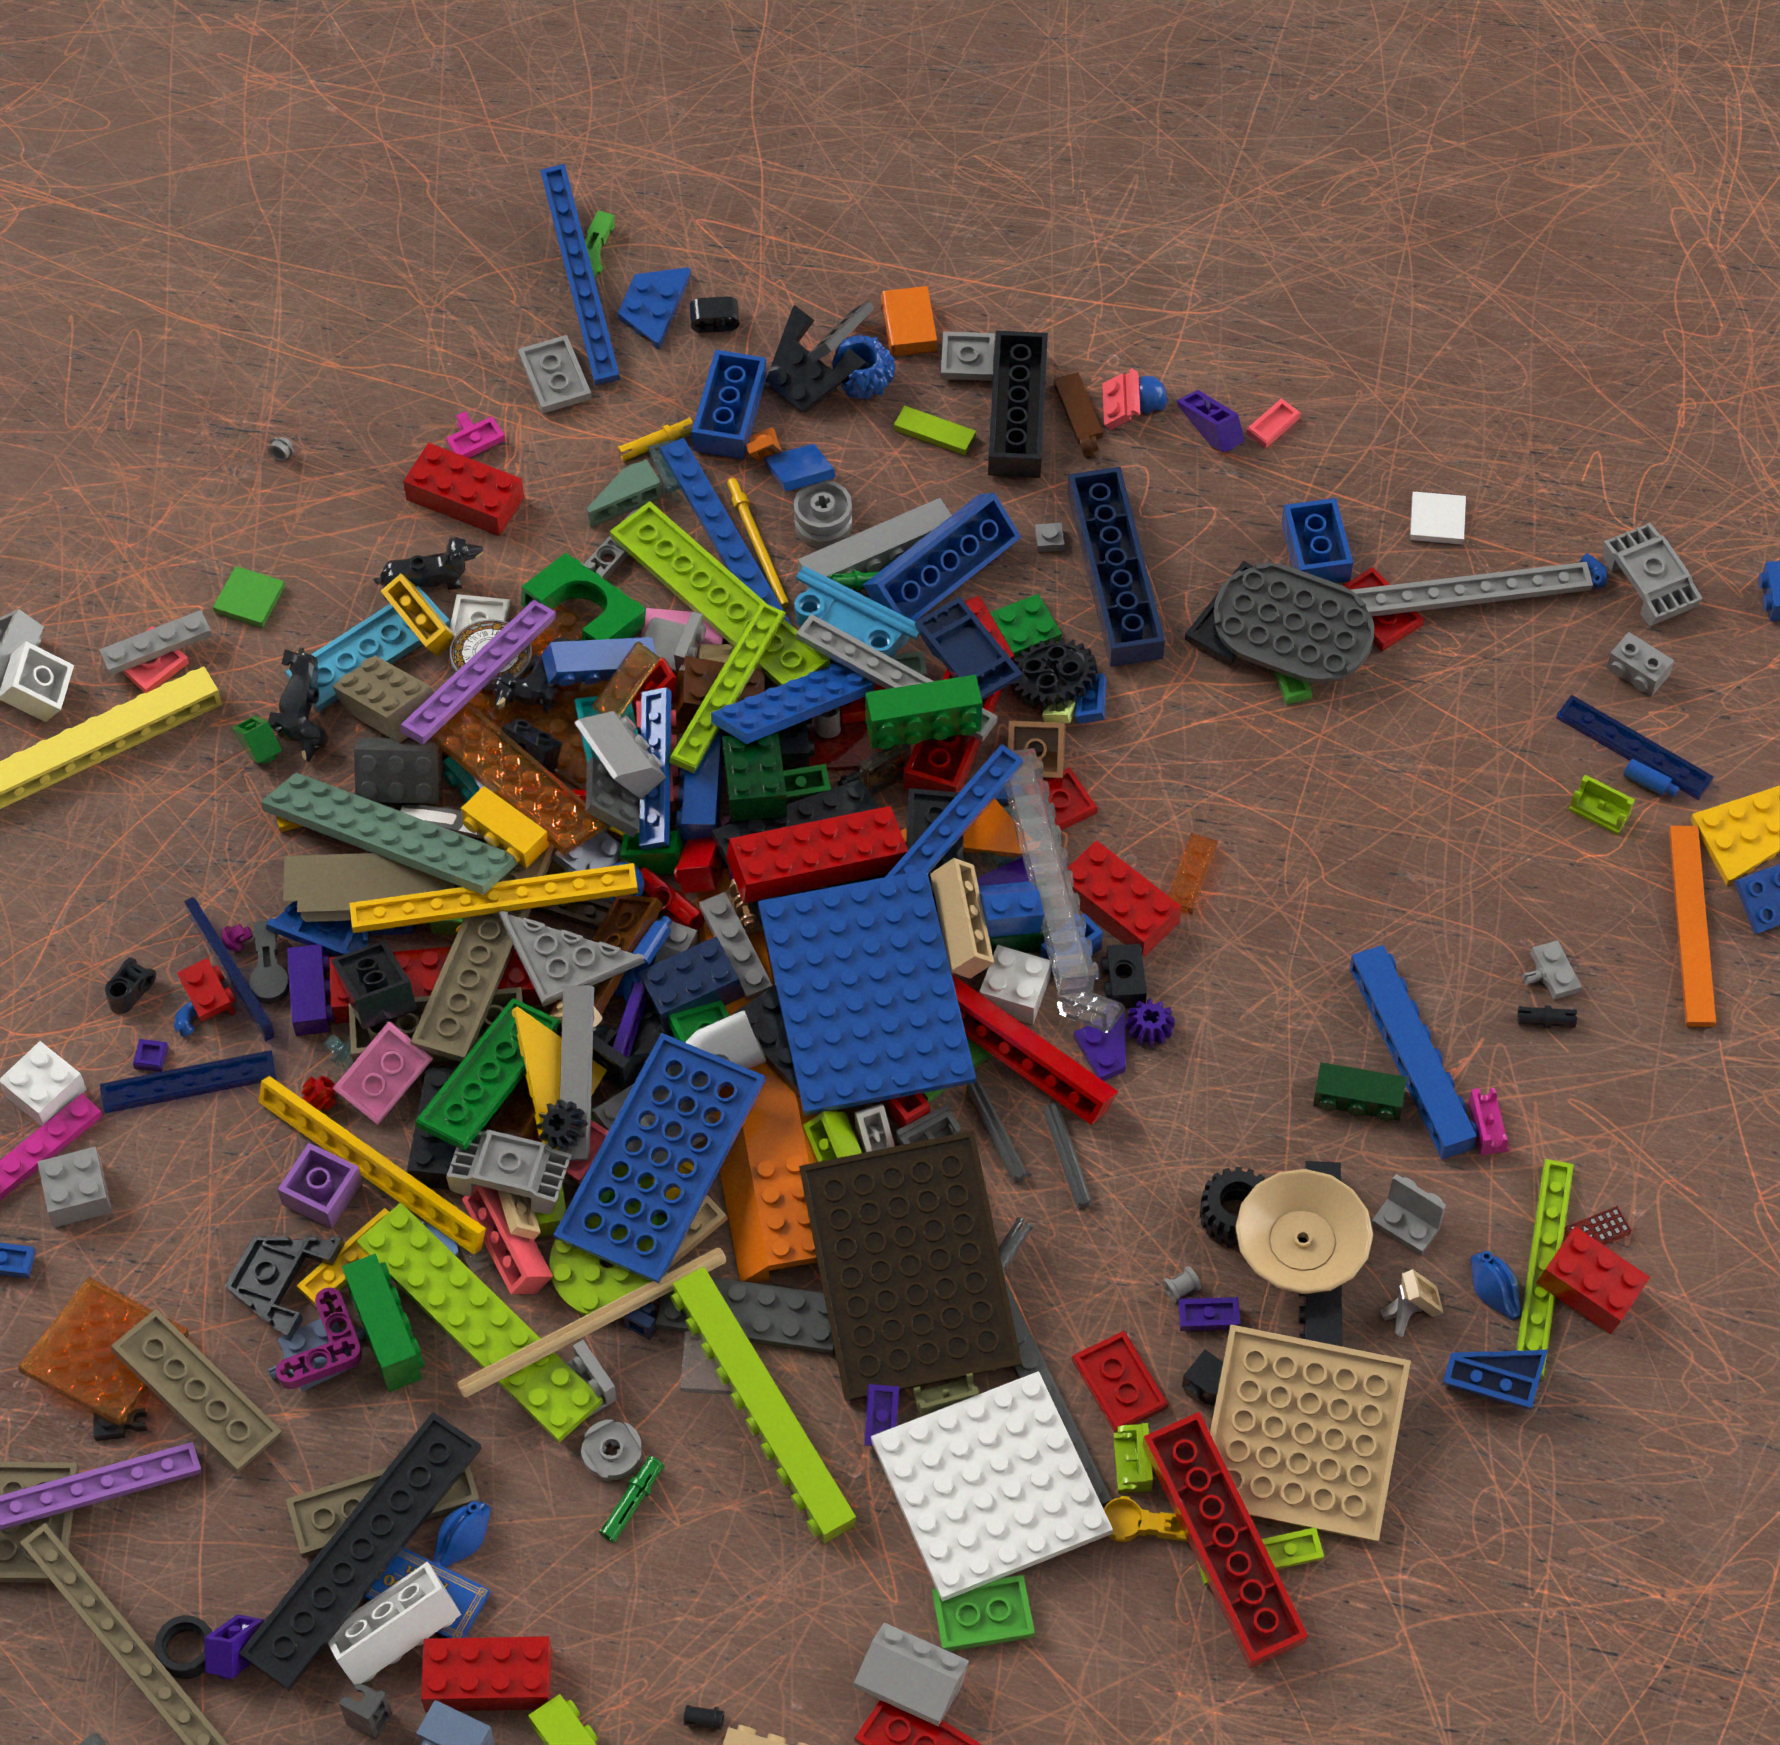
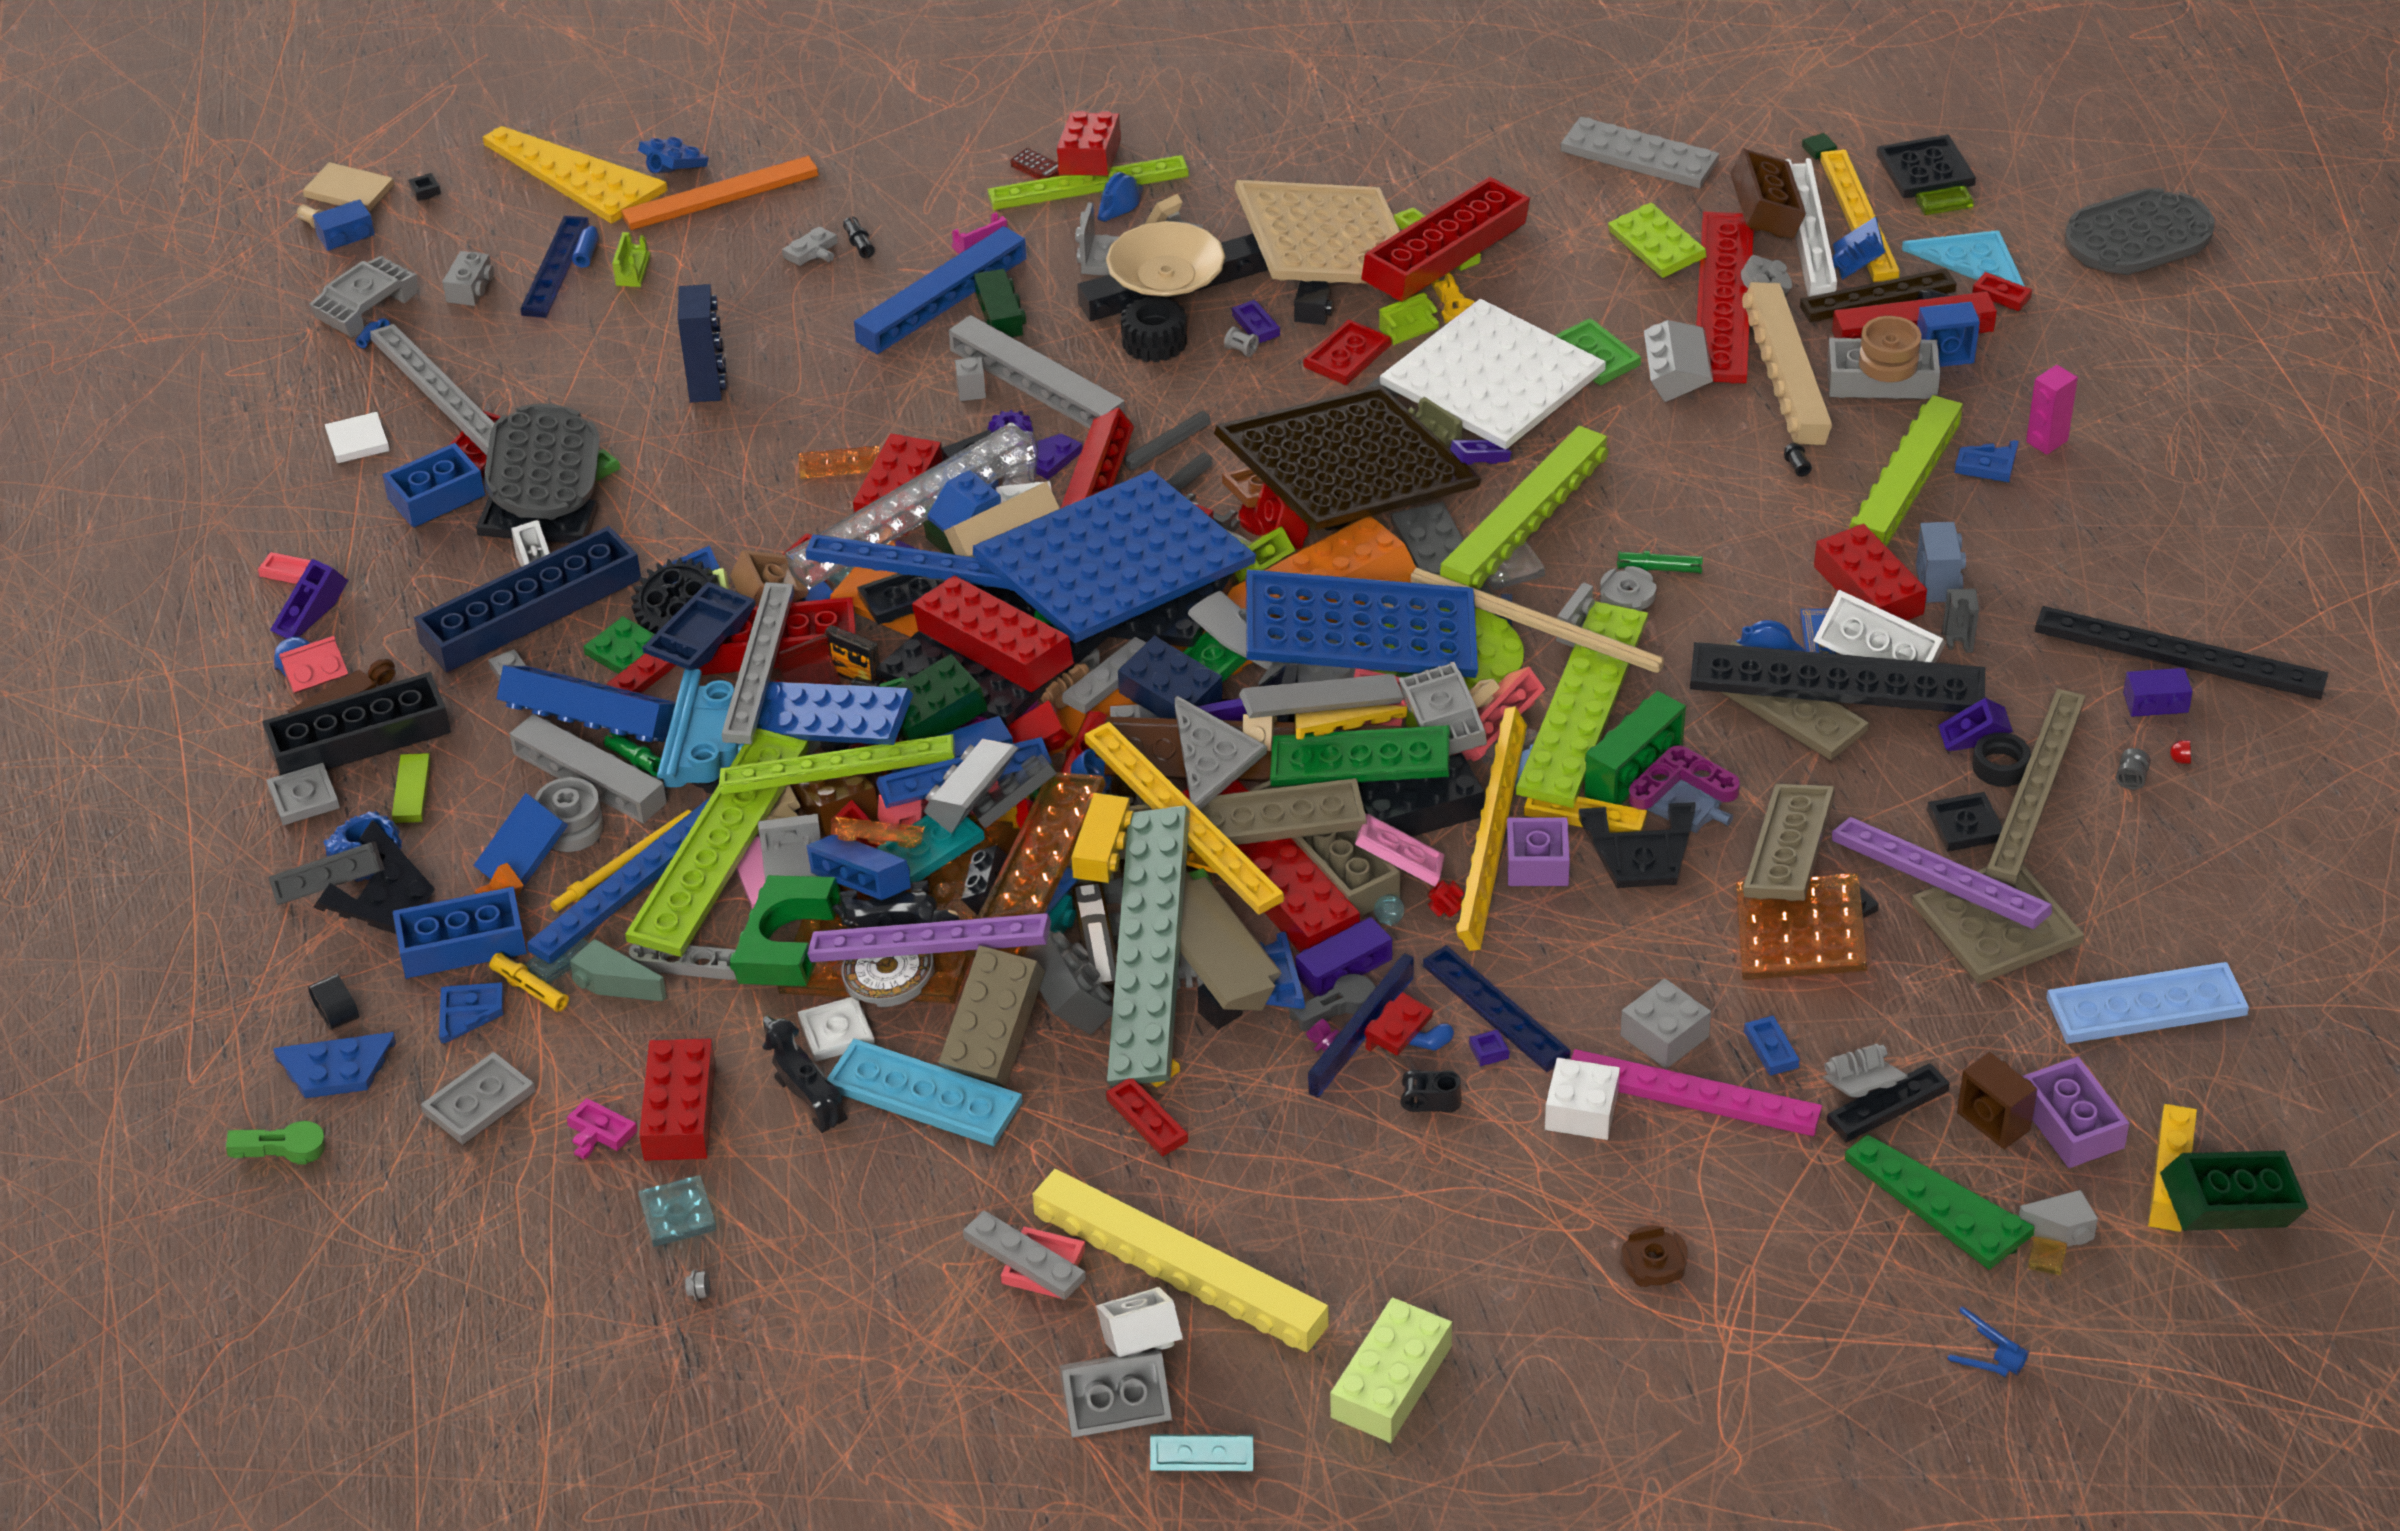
camera: 115 degrees left, 15 degrees down
bright green tile [213,566,285,628] -> none
green slope [231,715,282,764] -> none
black animal [268,648,328,762] -> none
black slope [331,940,417,1029] -> none
yellow brick [381,573,455,657] -> none
black gear [536,1099,588,1150] -> none
blue plate [540,164,620,386] -> none
blue cylinder [632,916,672,968] -> none
green brick [865,675,982,749] -> none
orange piece [881,286,937,356] -> none
blue wedge [1442,1349,1548,1411] -> none
none -> blue wing [439,982,504,1044]
none -> white slope [511,520,550,567]
none -> clear light blue plate [638,1175,717,1247]
none -> dark blue brick [678,284,727,403]
none -> light grey brick [949,315,1125,429]
none -> light grey brick [955,357,986,401]
none -> red plate [1106,1078,1188,1157]
none -> black plate [1927,792,2003,852]

